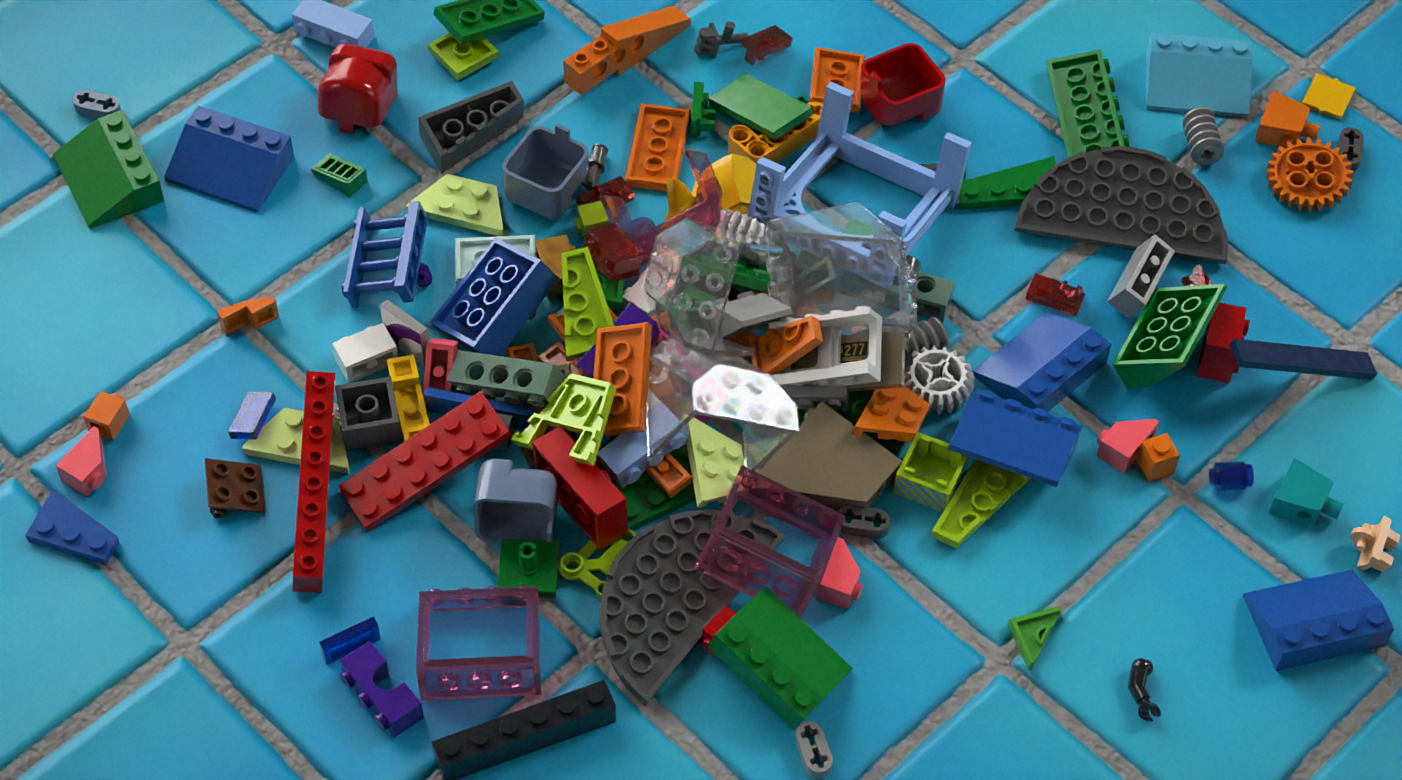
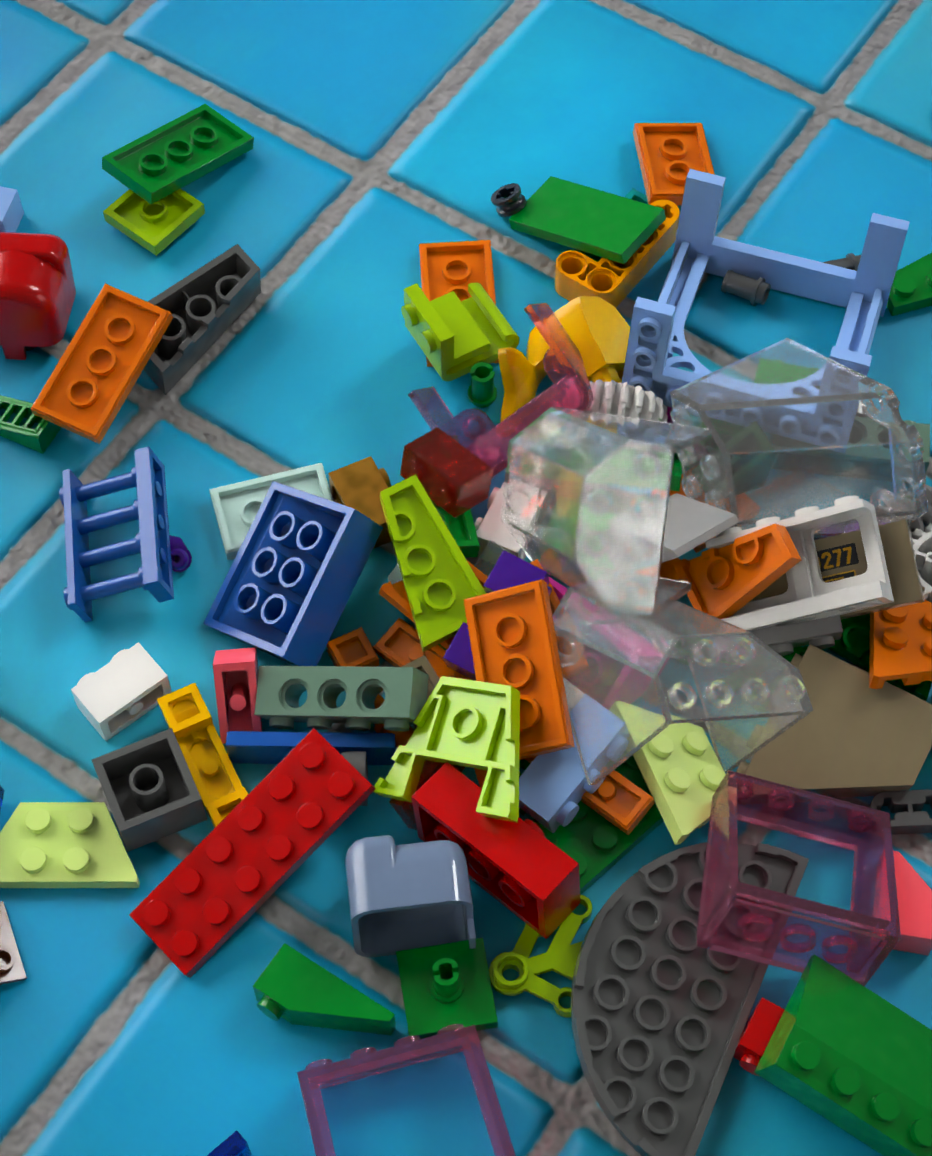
camera: 10 degrees left, 5 degrees up
red brick [292,371,335,593] -> none
tile [380,300,429,367] -> none
yellowish green wing [406,174,504,236] -> none
sand blue piece [502,124,589,220] -> none
orange brick [563,6,691,95] -> none
lime brick [574,199,615,242] -> none
clear red plate [575,176,634,210] -> none
dark grey axle [582,143,608,191] -> none
green plate [691,82,715,138] -> none
dark grey arm [694,21,749,58] -> none
clear red plate [741,25,793,65] -> none
red piece [860,43,946,126] -> none
none -> orange tile [30,284,173,444]
none -> green slope [253,943,396,1036]
none -> lime piece [401,283,519,381]
none -> green pin [467,362,497,408]
none -> black bush [491,183,527,217]
none -> dark grey pin [721,270,771,306]

